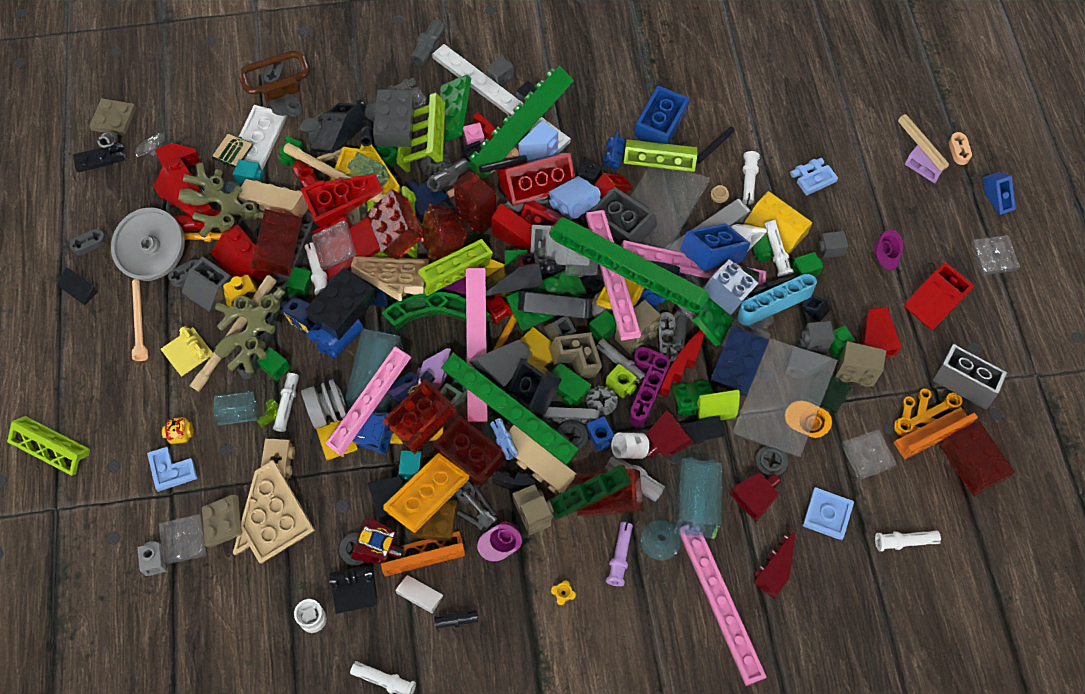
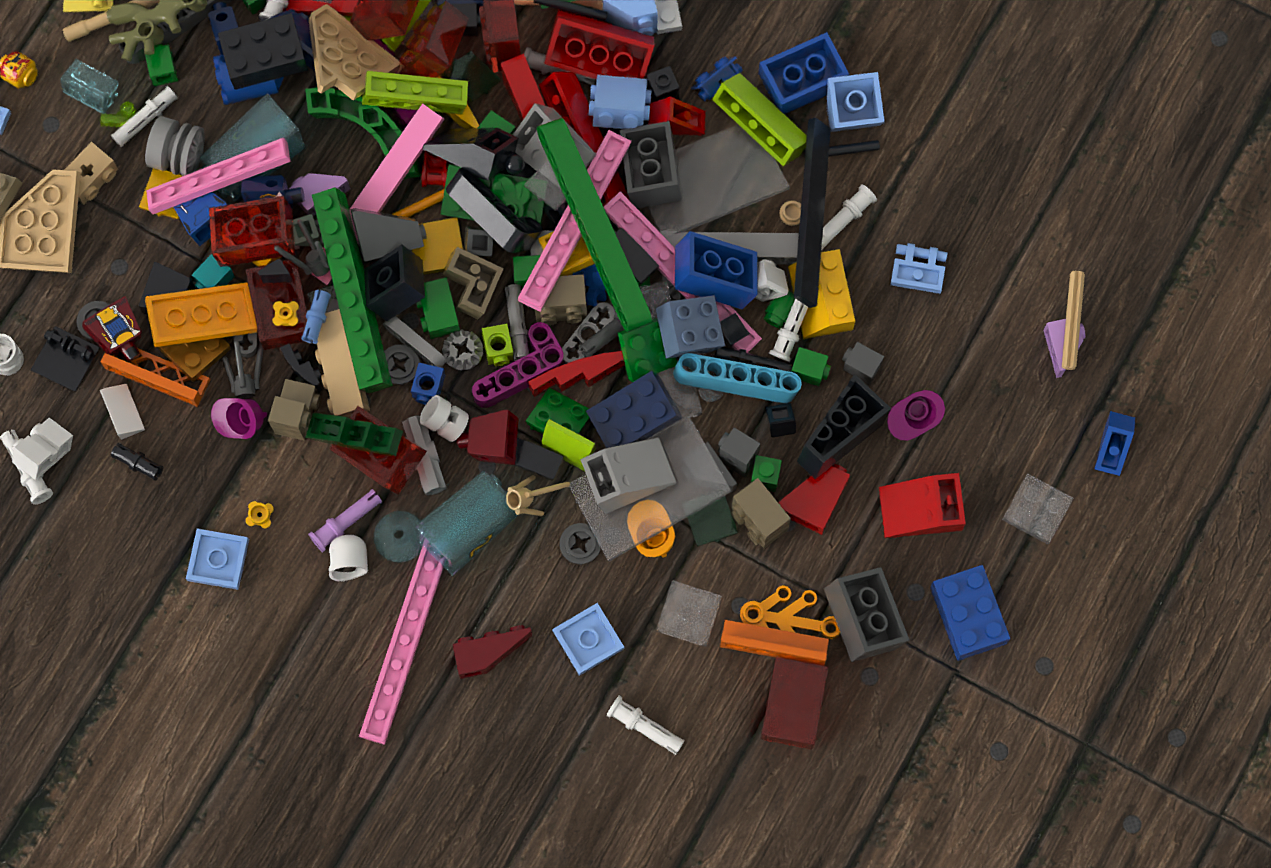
camera: 40 degrees right, 10 degrees up
dark red torso [730,473,781,523] -> none
light nougat beam [949,132,972,165] -> none
none -> white brick [12,418,73,480]
none -> light blue plate [186,529,249,590]
none -> black slope [258,259,293,283]
none -> yellow plate [272,301,299,326]
none -> dark grey plant [274,219,330,277]
none -> white helmet [329,535,368,581]
none -> tan plant [506,475,570,516]
none -> light grey slope [581,437,677,514]
none -> black tile [794,117,831,308]
none -> black wedge [797,374,892,479]
none -> light blue slope [827,72,884,132]
none -> blue brick [930,565,1010,661]

